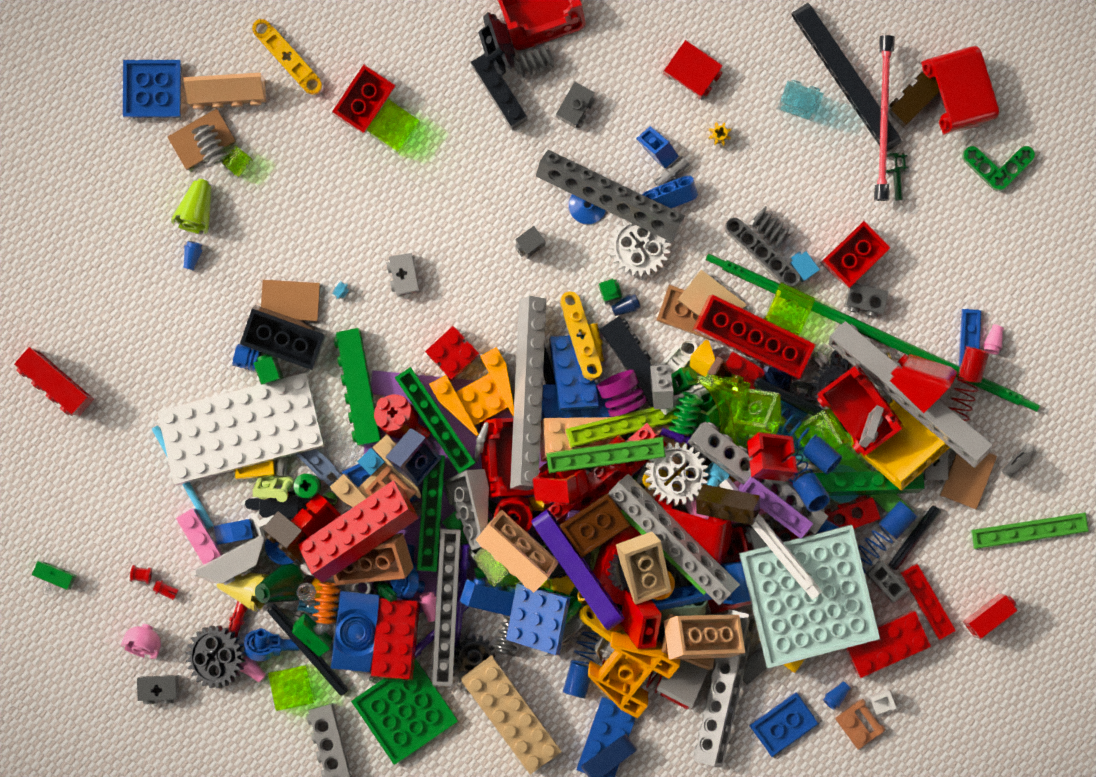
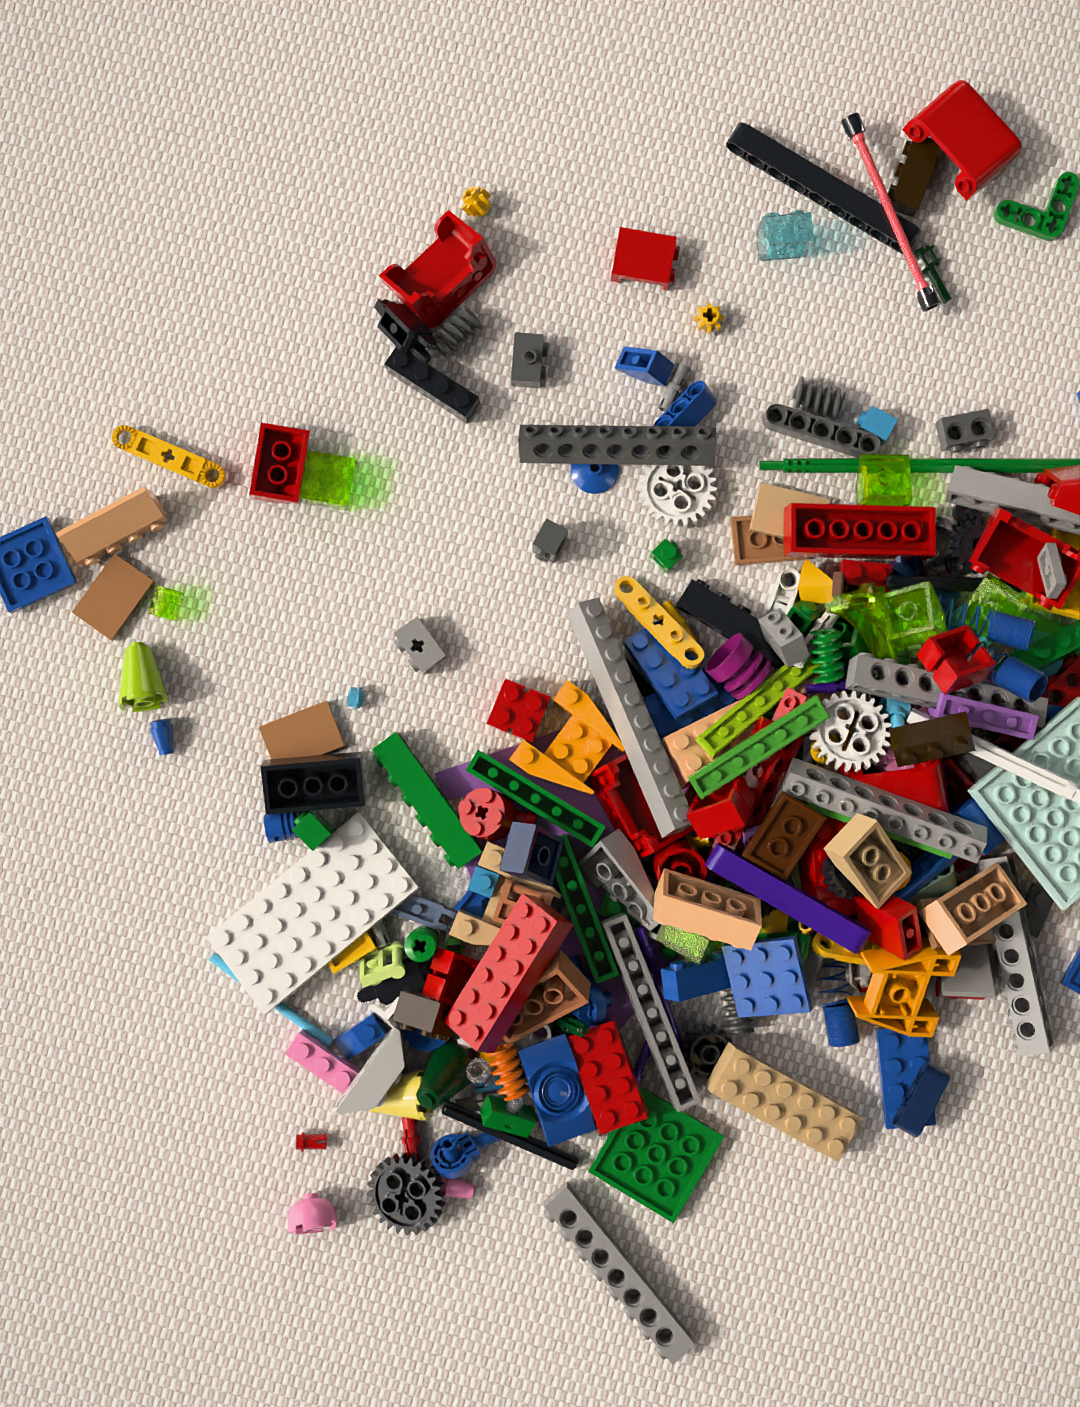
camera: 25 degrees left, 0 degrees up
red brick [14,347,94,416] -> none
green piece [32,561,77,595] -> none
red bush [129,565,152,585] -> none
dark grey brick [137,675,179,704] -> none
light grey piece [191,125,228,167] -> none
clear neon green brick [268,664,316,711] -> none
bright pink cone [419,592,436,622] -> none
light grey hand [474,422,489,462] -> none
dark blue cone [611,294,641,316] -> none
red slope [820,221,890,288] -> none

